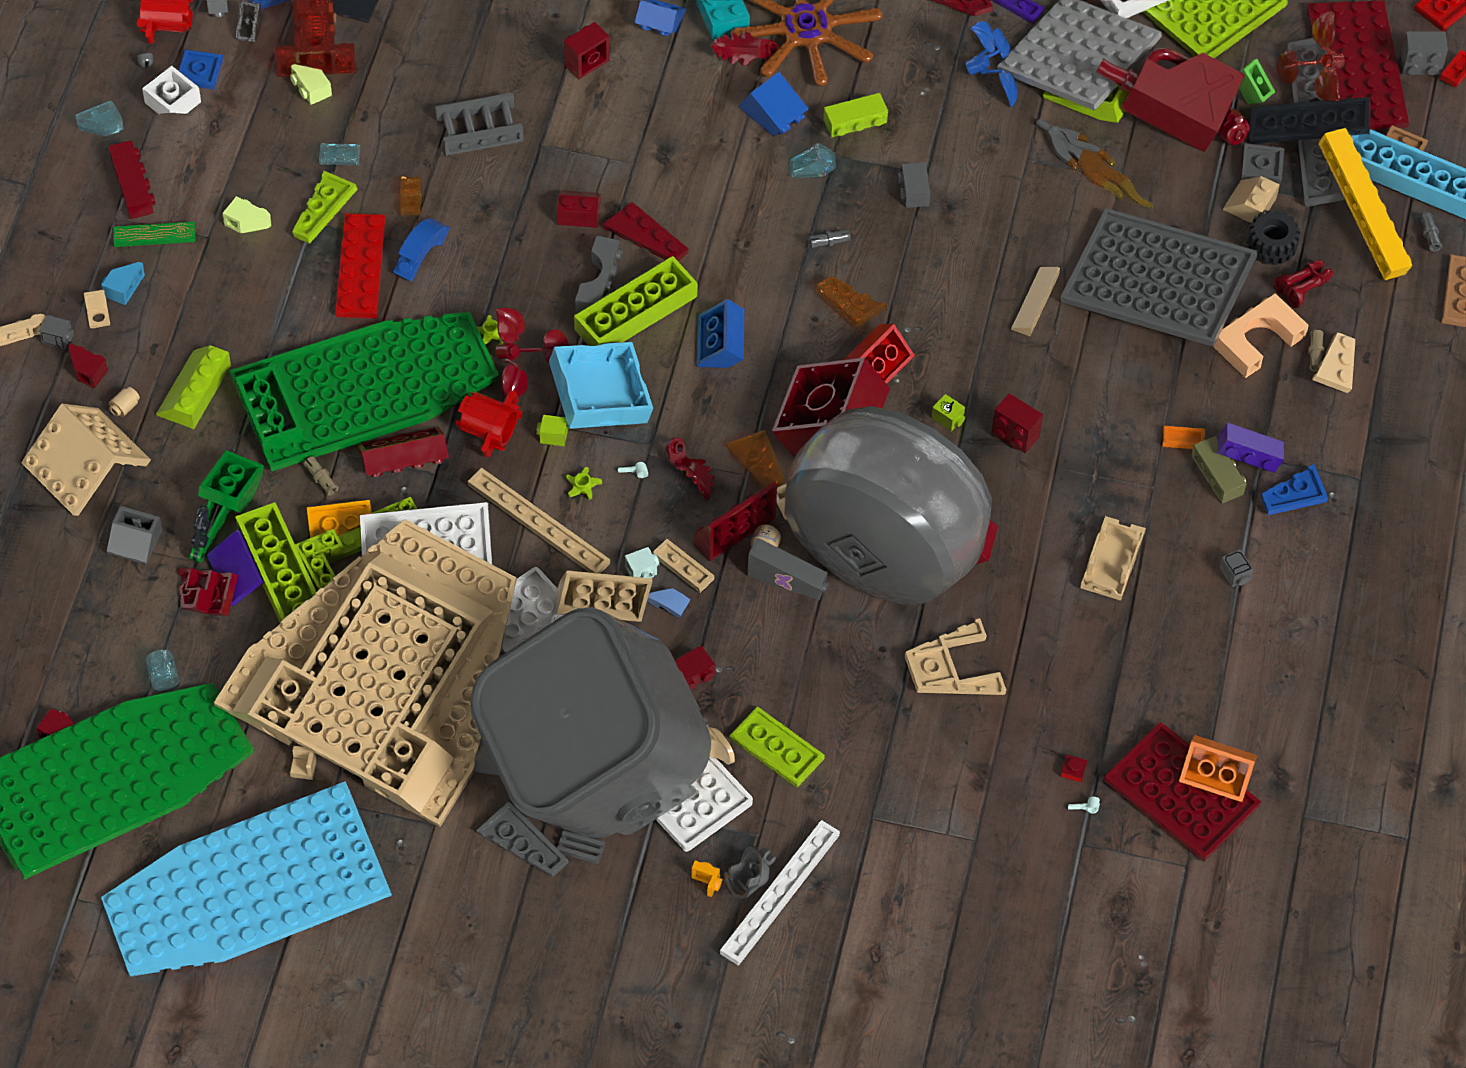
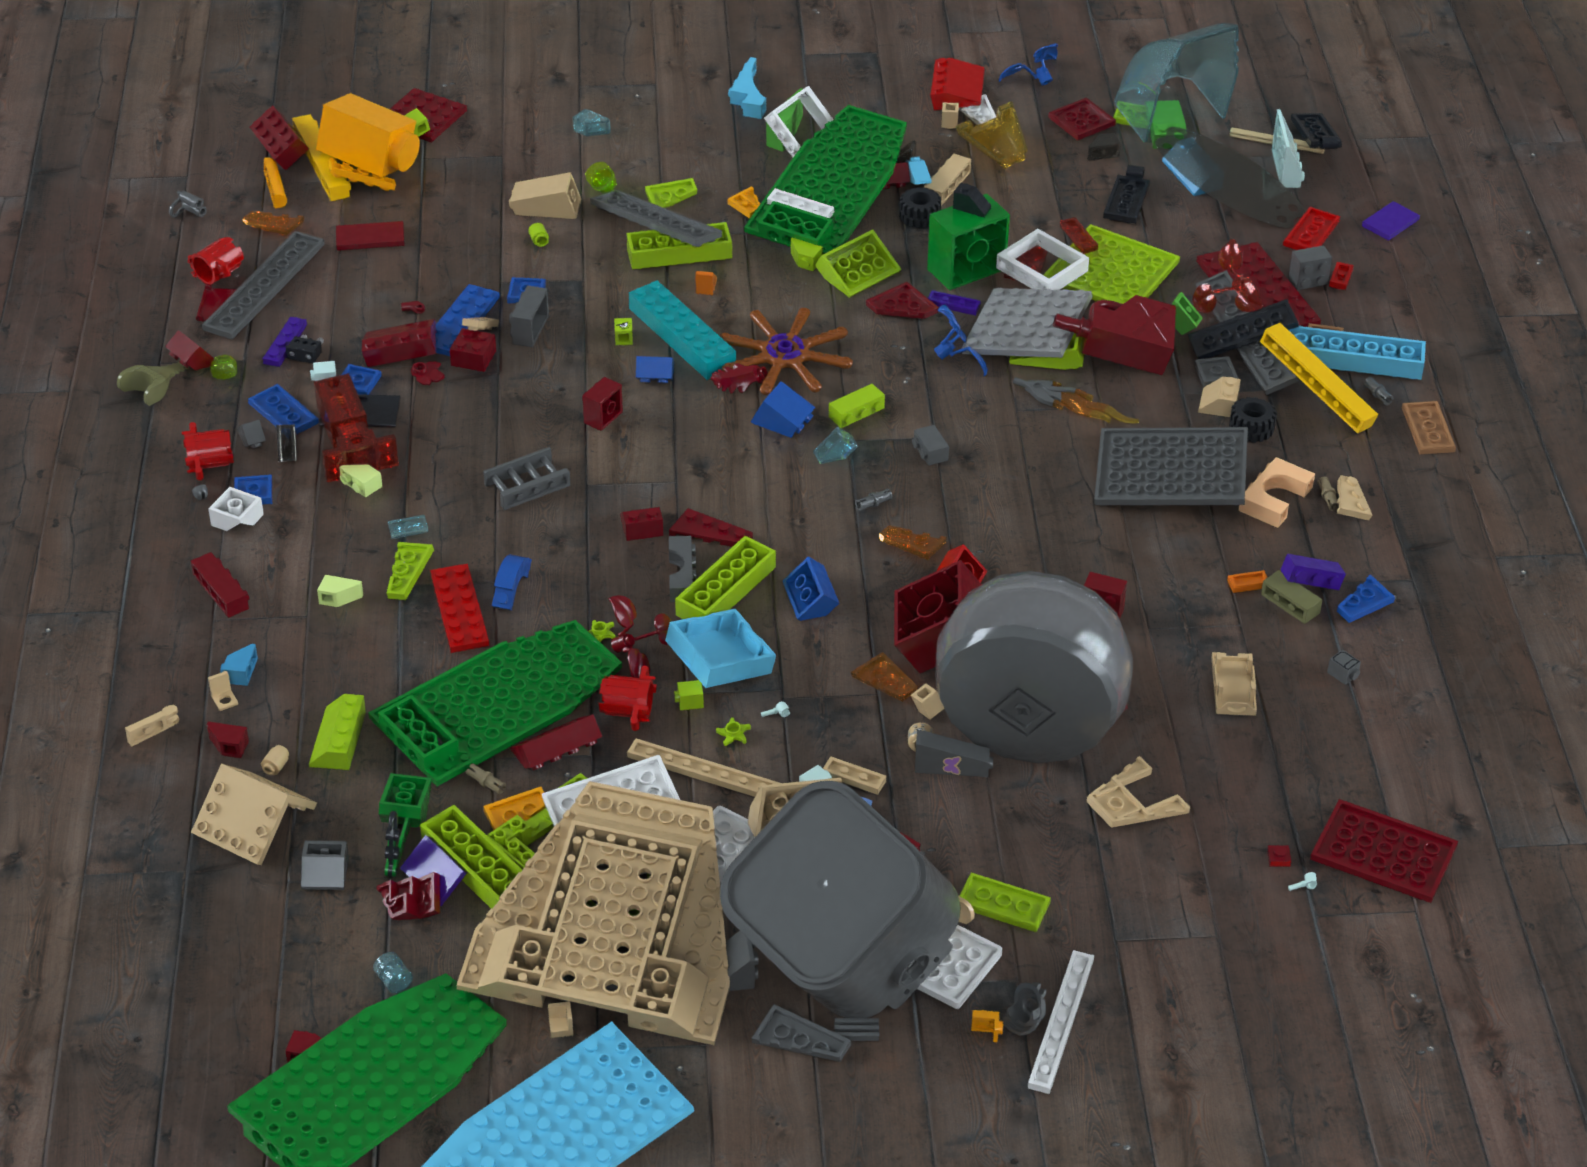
camera: 15 degrees left, 15 degrees down
dark grey brick [39,315,74,349] -> none
clear light blue slope [75,100,124,136] -> none
green tile [113,222,196,247] -> none
clear orange slope [400,177,421,215] -> none
dark red plant [666,437,715,500] -> none
dark red slope [694,481,778,562] -> none
tan slope [1011,267,1060,336] -> none
orange slope [1179,735,1258,802] -> none
dark red head [1219,109,1250,145] -> none
dark red piece [1273,260,1334,308] -> none

